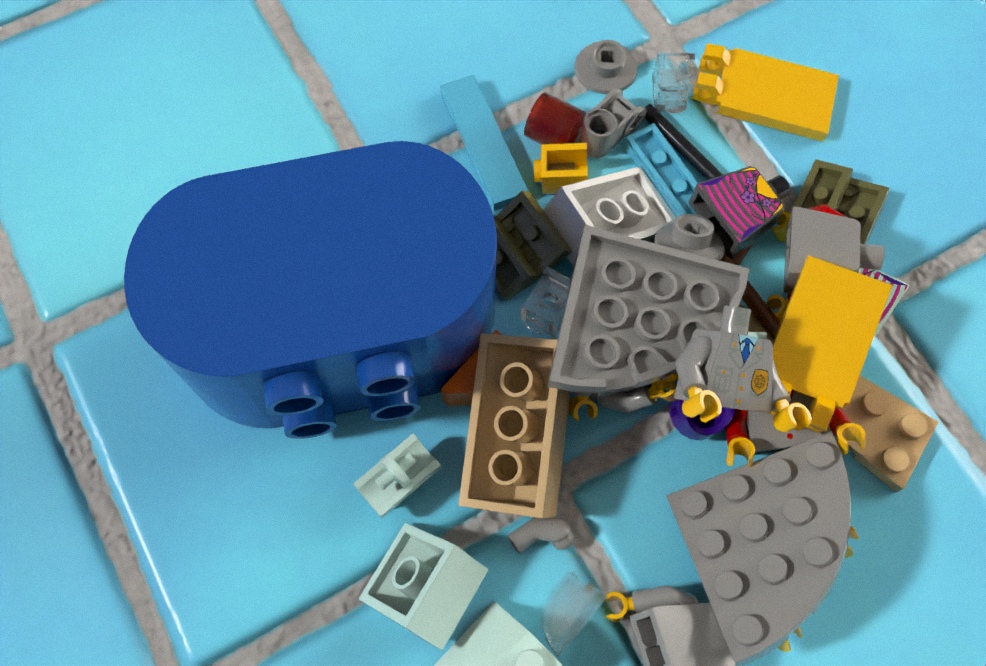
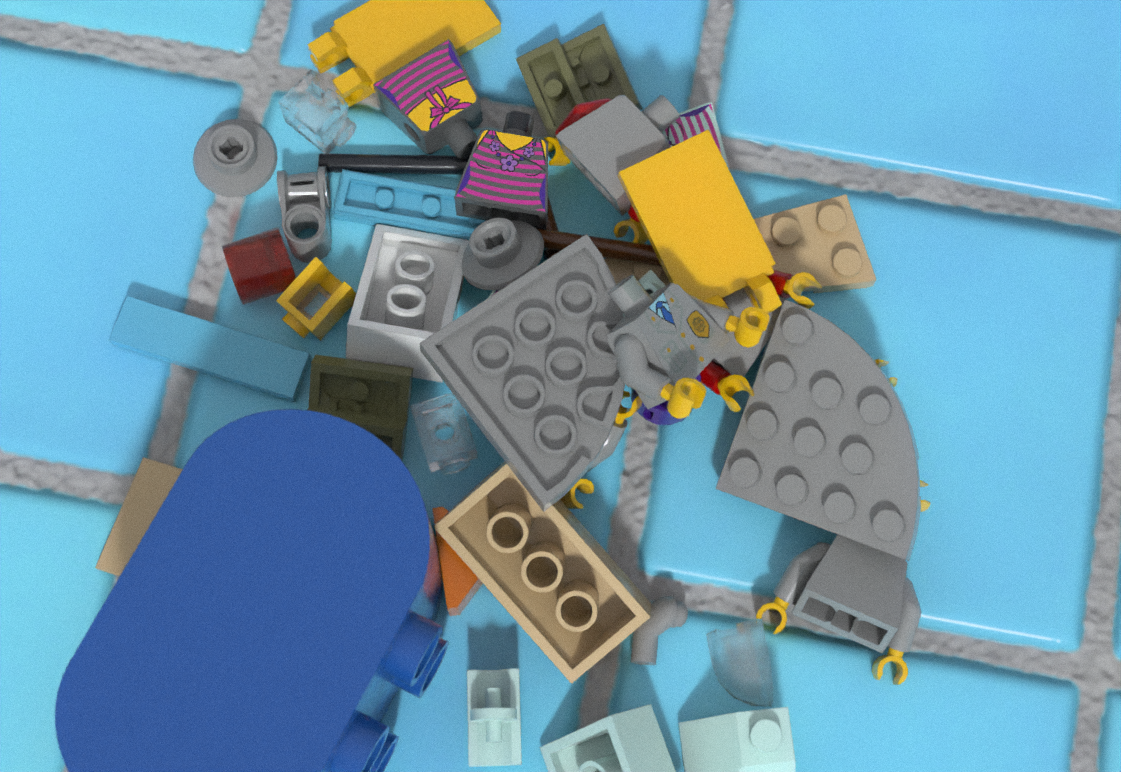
camera: 50 degrees left, 5 degrees up
none -> torso [373,39,483,160]

